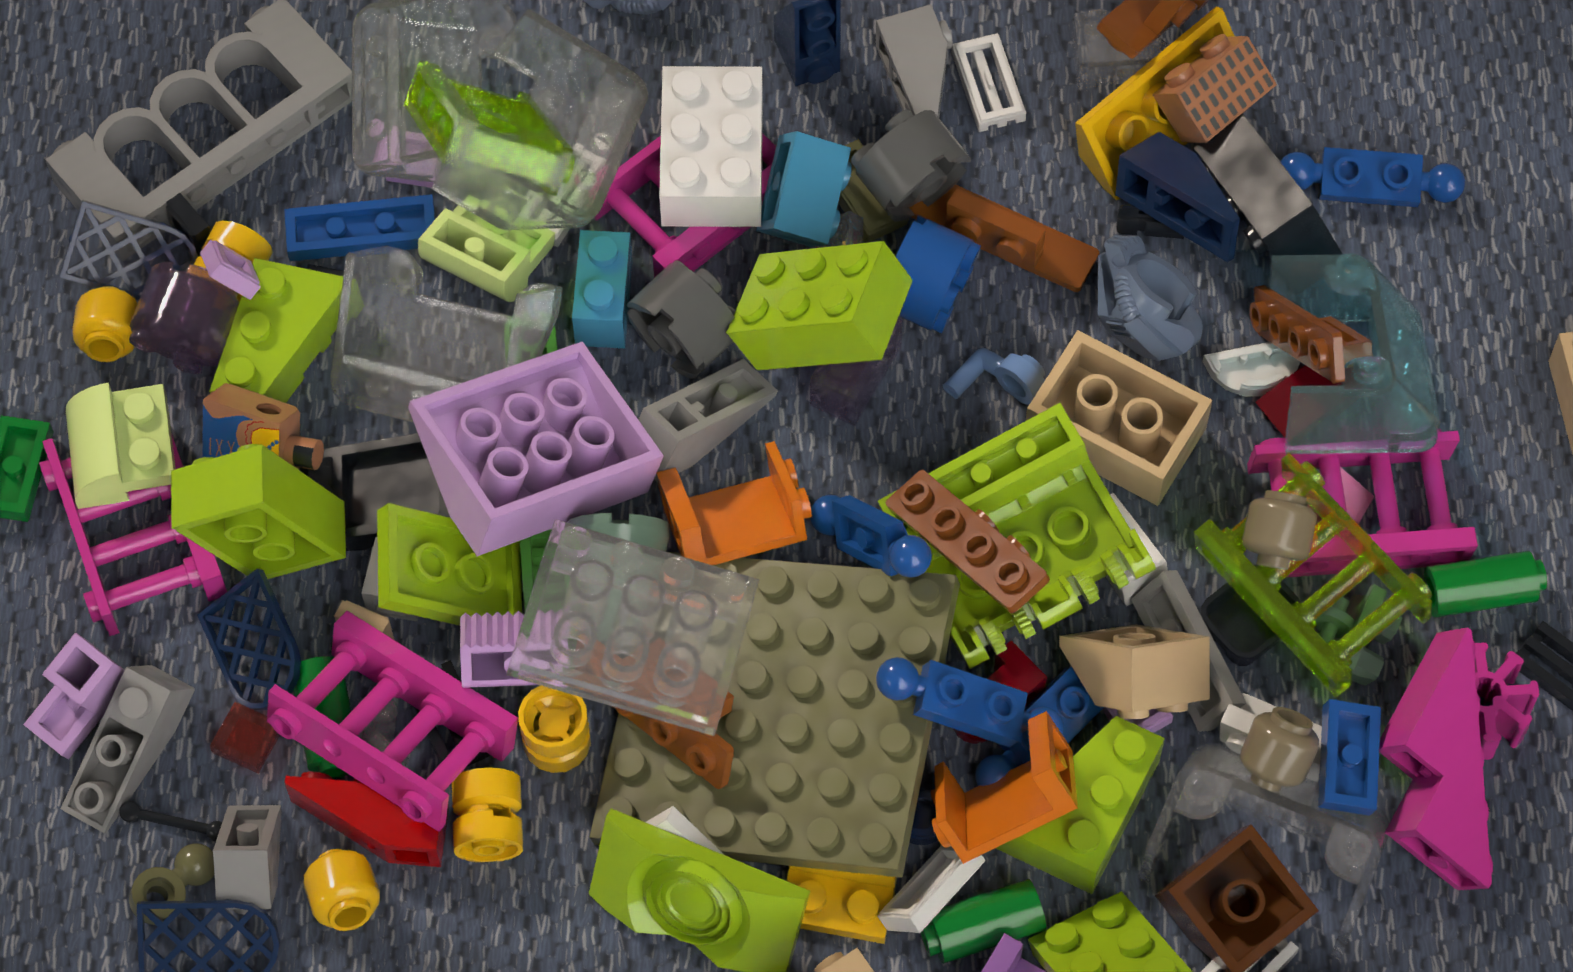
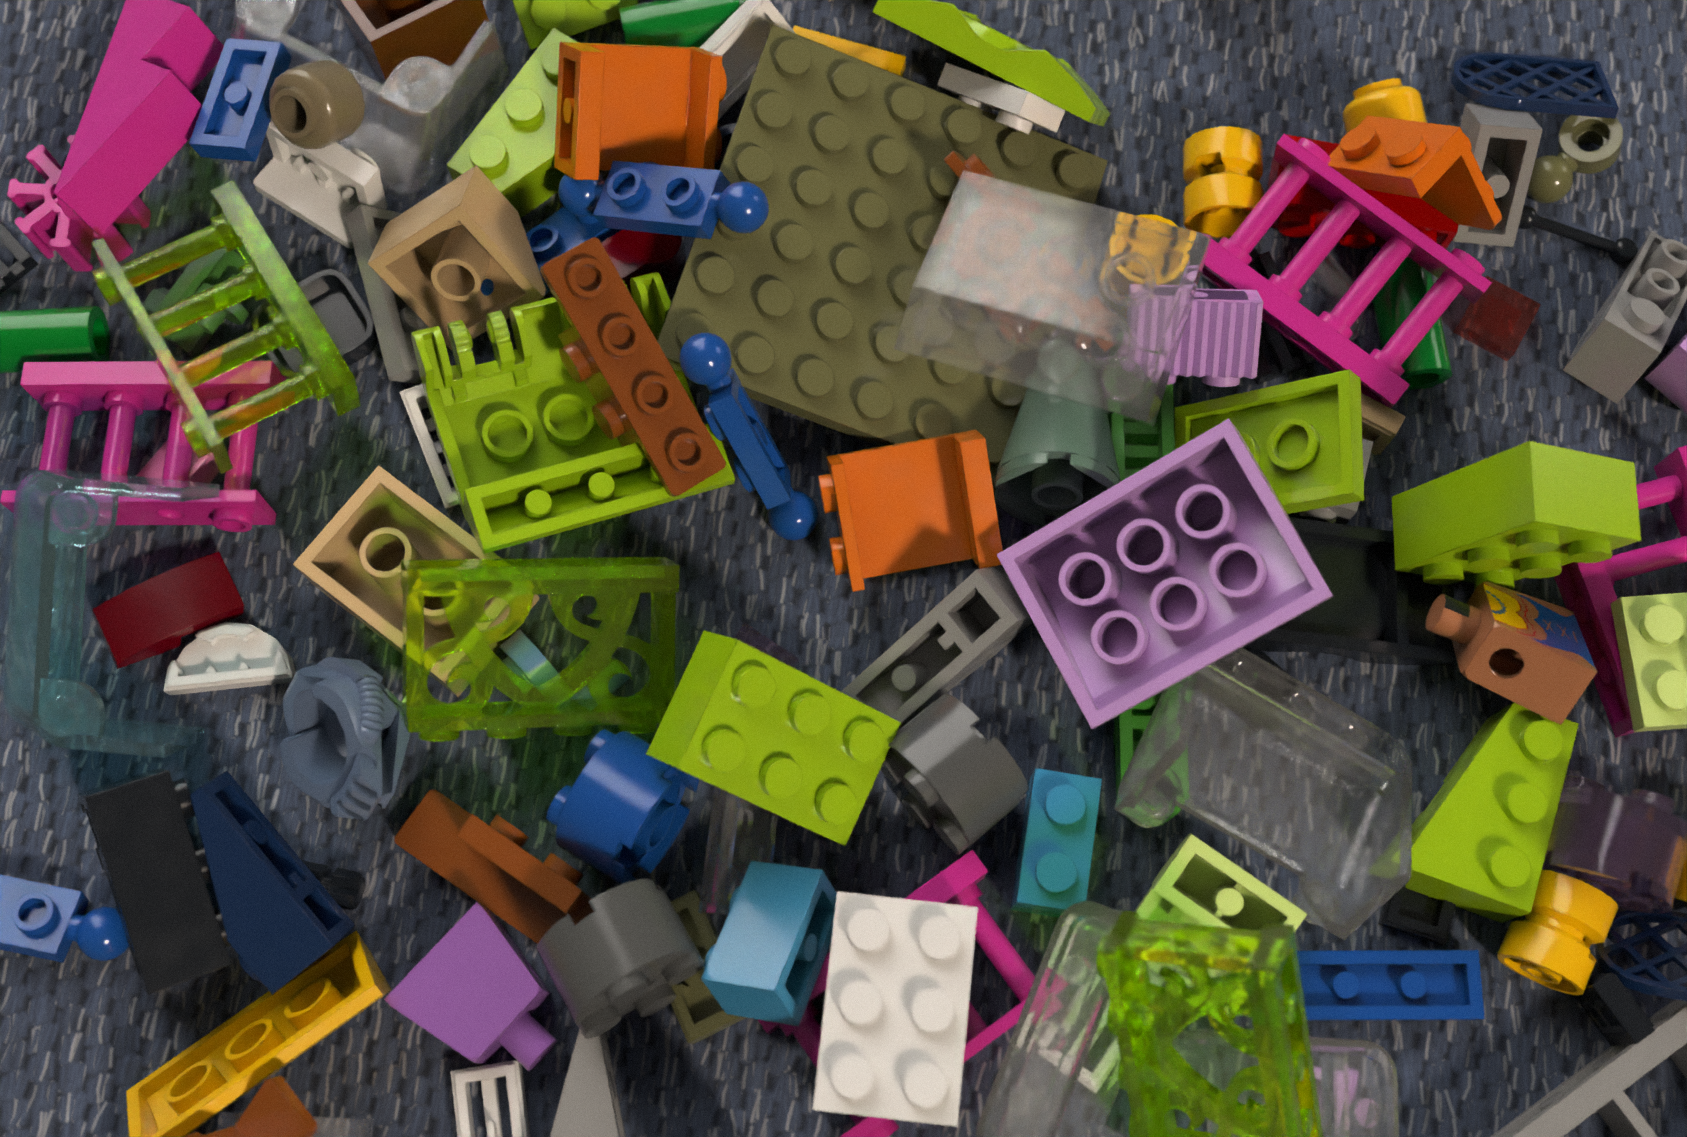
camera: 175 degrees left, 10 degrees up
dark blue window [197,568,301,710] -> none
lavender tile [200,240,261,300] -> none
nougat brick [1152,34,1277,143] -> none
dark tan head [1242,490,1317,570] -> none
dark orange bracket [1250,285,1373,383] -> none
none -> medium lavender torso [384,902,557,1071]
none -> clear neon green fence [401,557,680,742]
none -> orange bracket [1328,115,1502,230]

